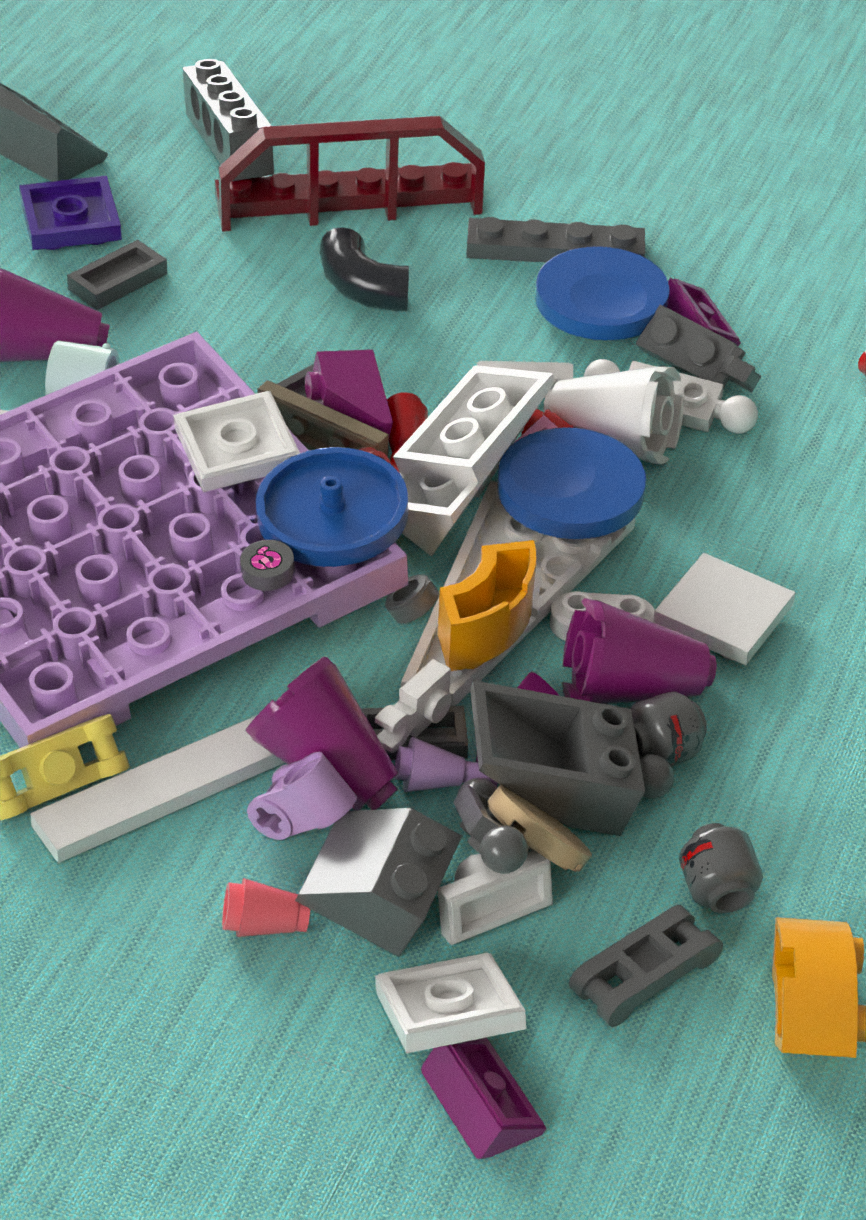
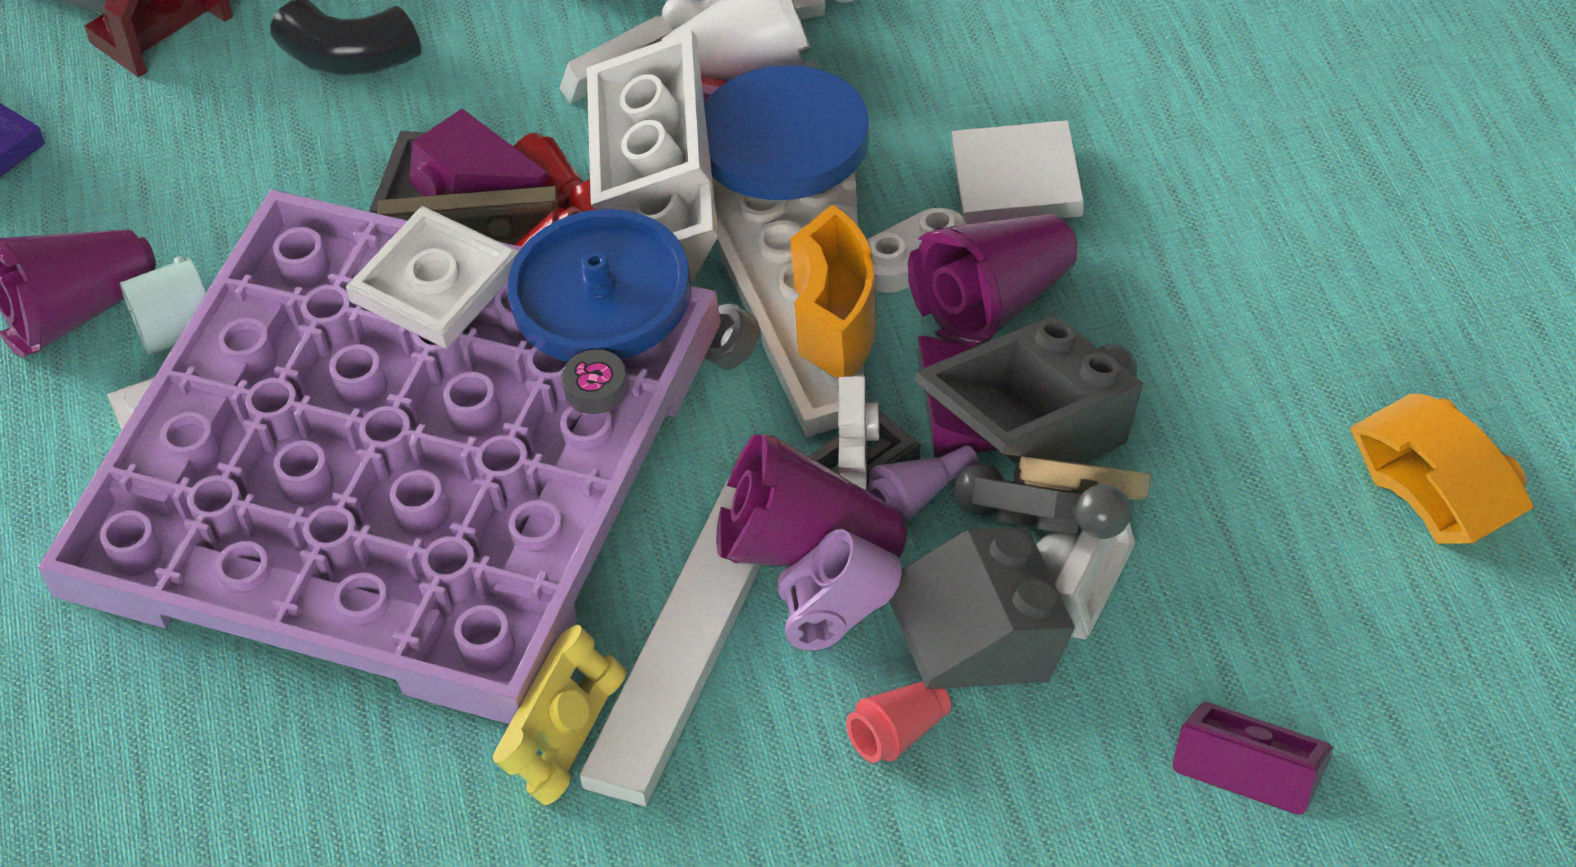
camera: 30 degrees left, 5 degrees up
dark grey tile [67,240,167,310] -> none
white tile [375,953,526,1053] -> none
dark grey plate [569,905,723,1027] -> none
dark grey head [630,692,707,766] -> none
dark grey head [679,823,763,913] -> none

